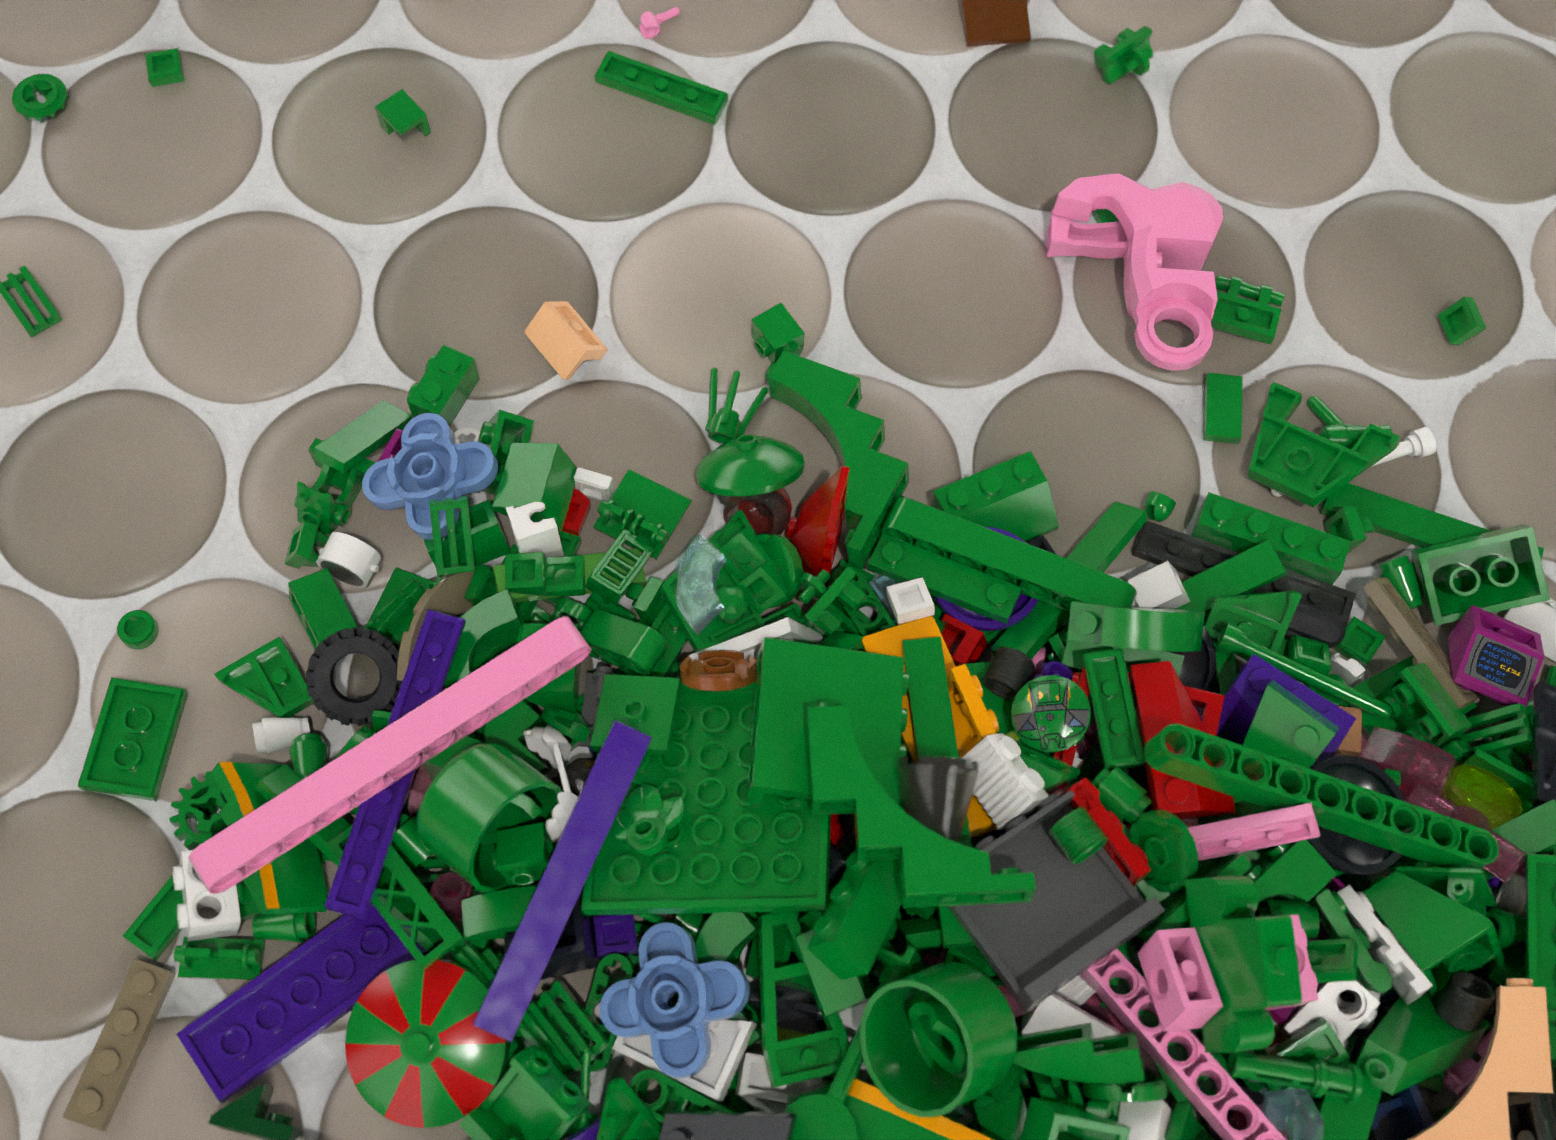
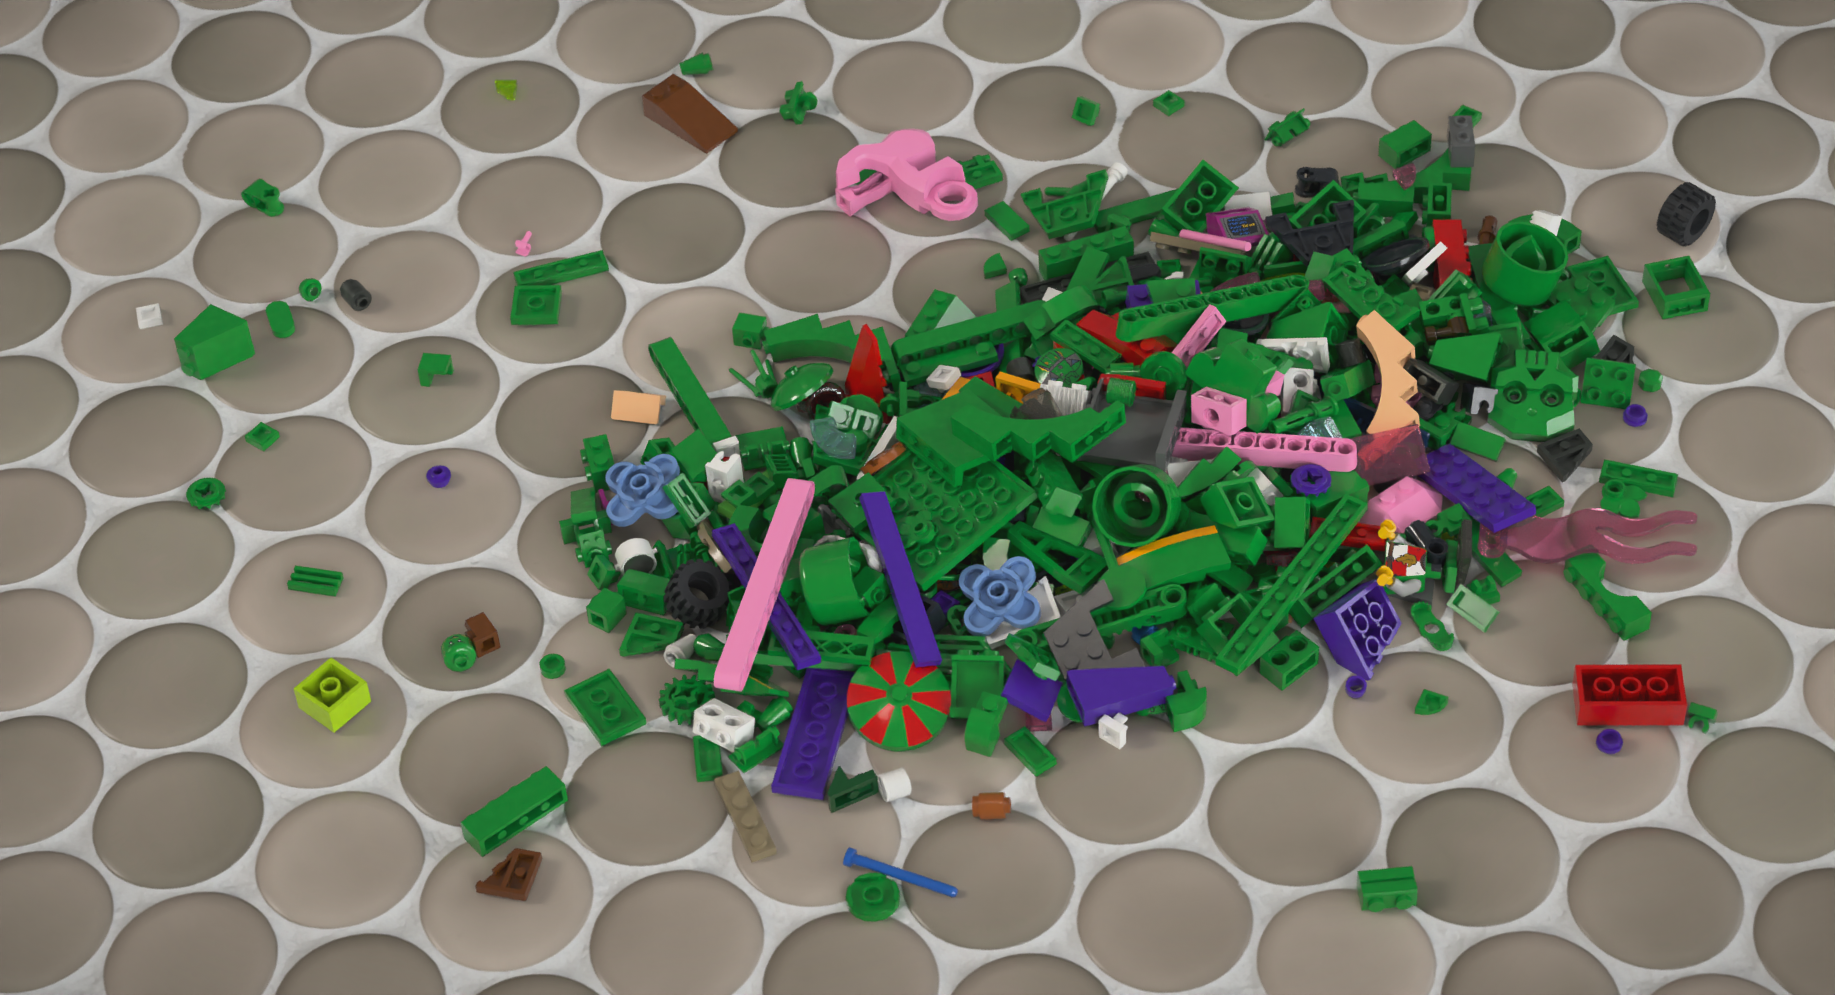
camera: 35 degrees left, 20 degrees down
none -> dark purple plate [426,465,451,488]
none -> green head [441,634,476,672]
none -> reddish brown brick [465,612,501,658]
none -> green plate [510,285,562,325]
none -> green brick [586,588,627,633]
none -> green beam [648,337,731,446]
none -> green tile [652,540,675,579]
none -> green cone [789,437,812,470]
none -> green tile [984,253,1007,279]
none -> bright pink bar [1179,229,1251,251]

